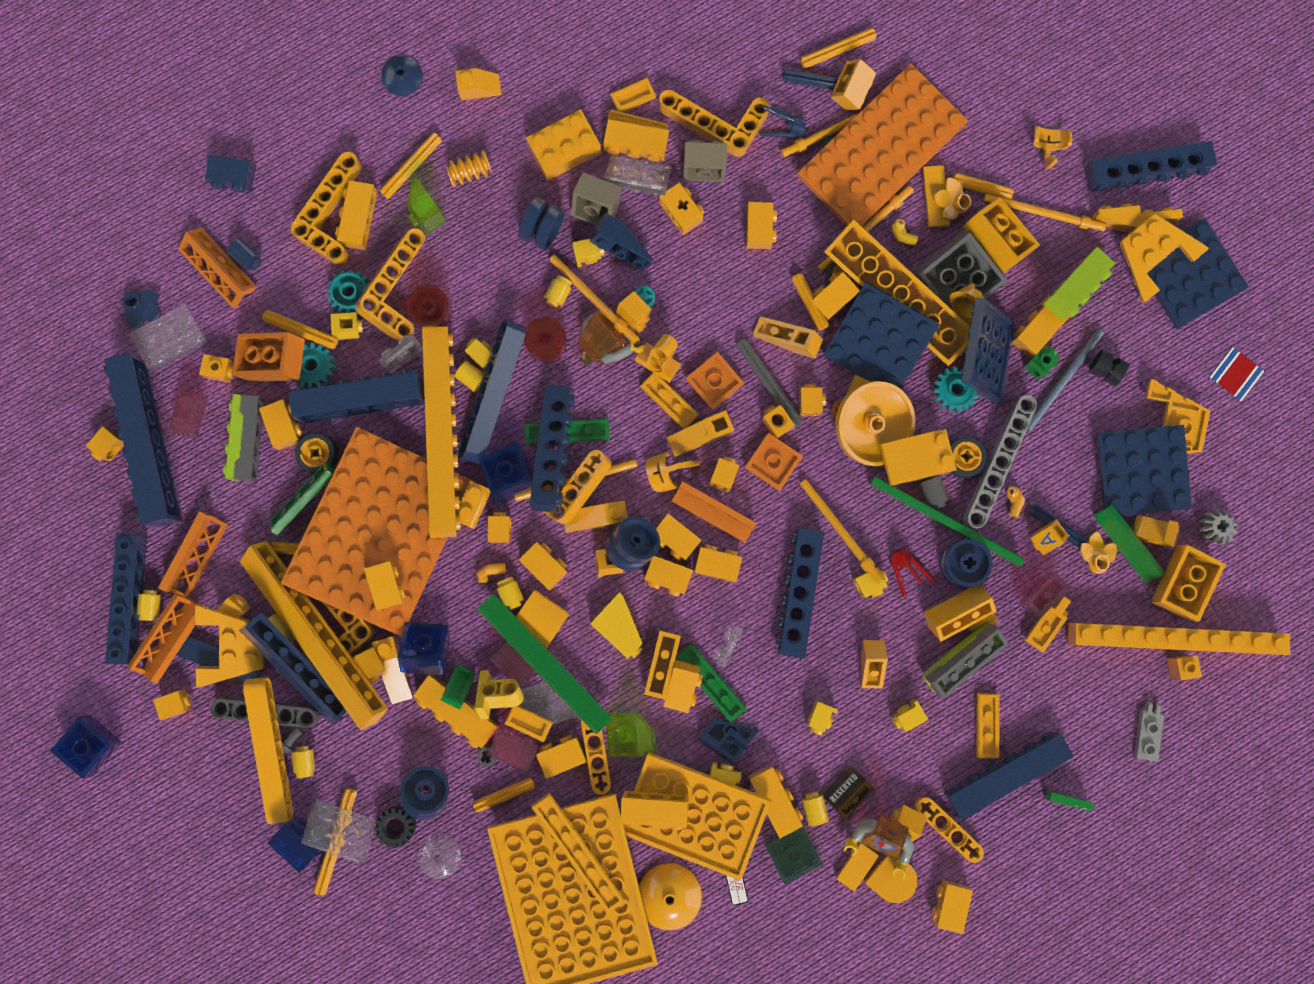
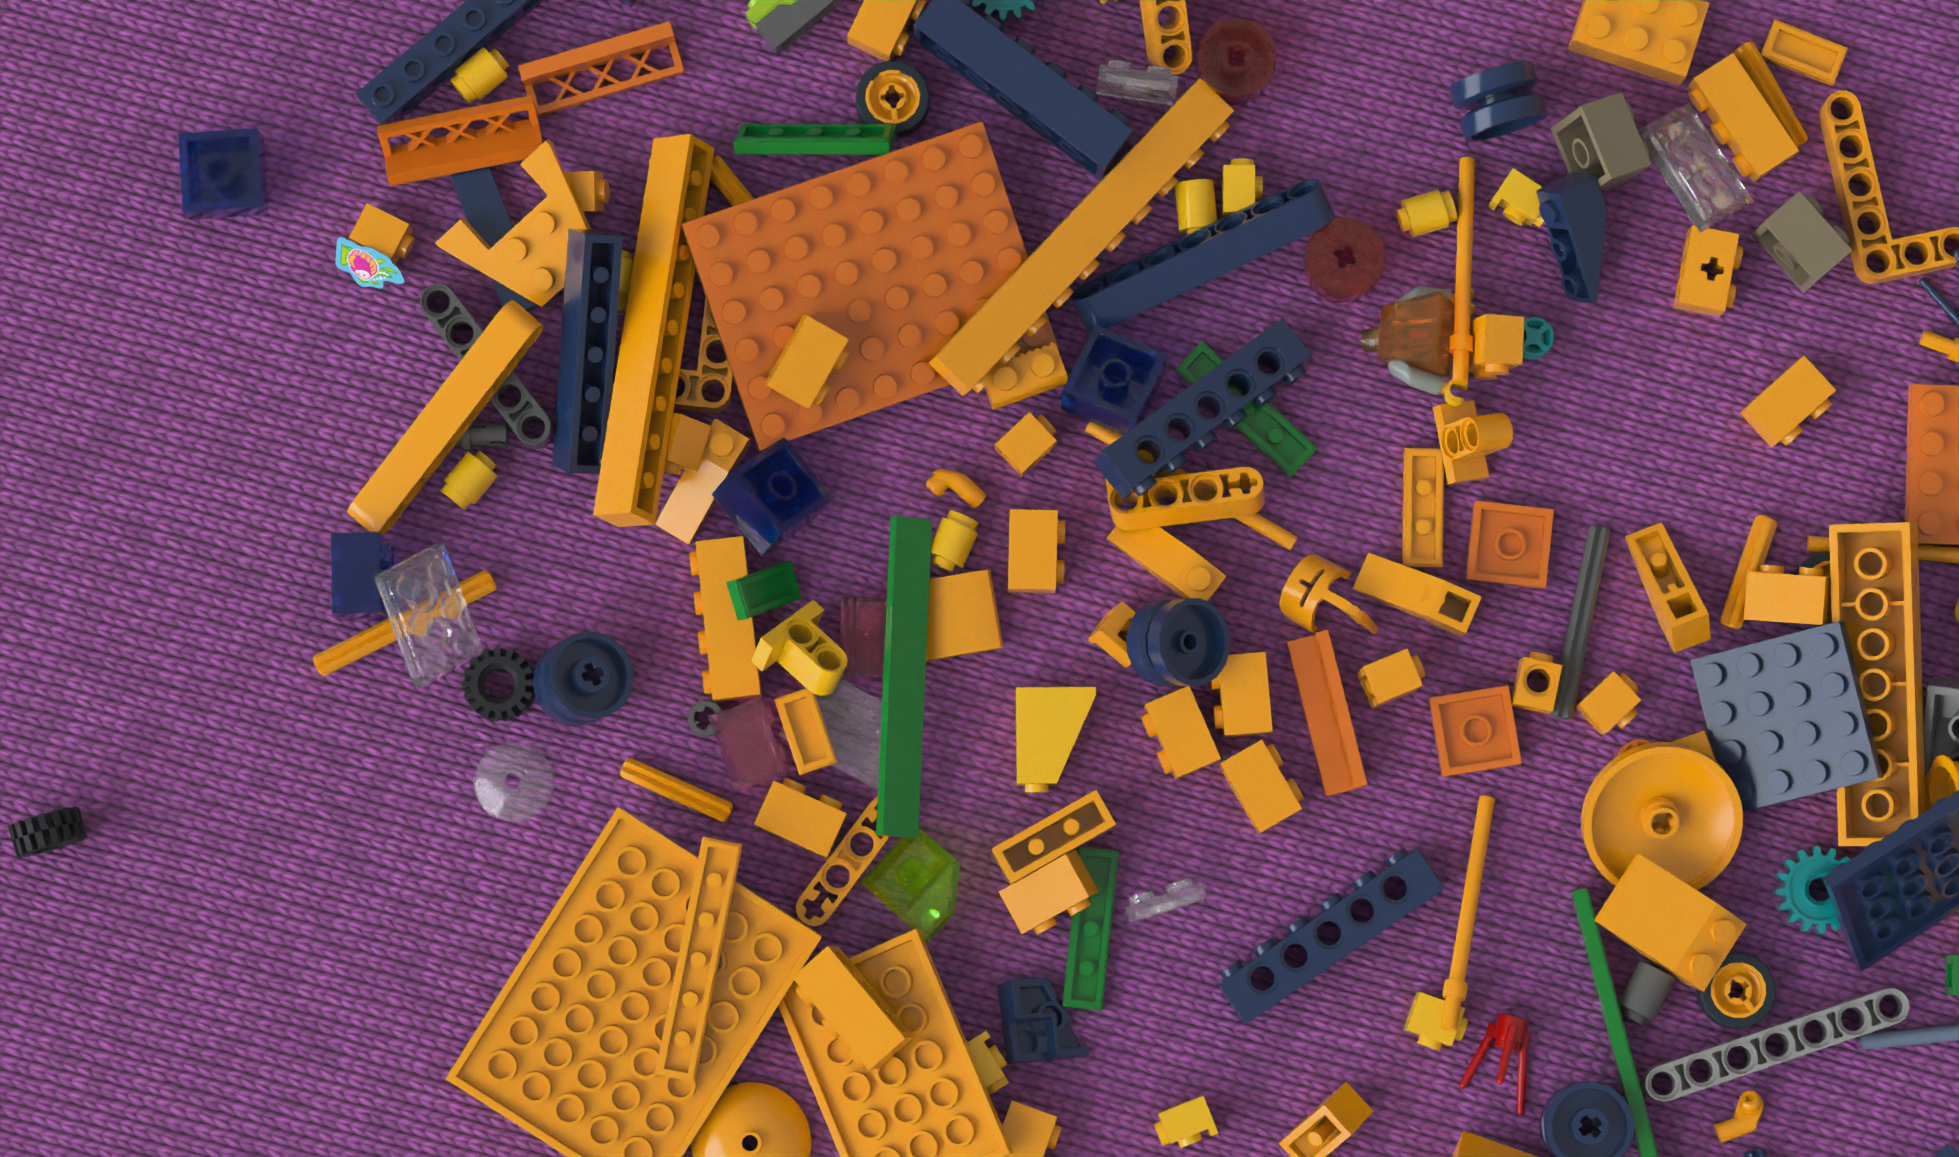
camera: 50 degrees right, 0 degrees up
none -> sticker [336,237,404,289]

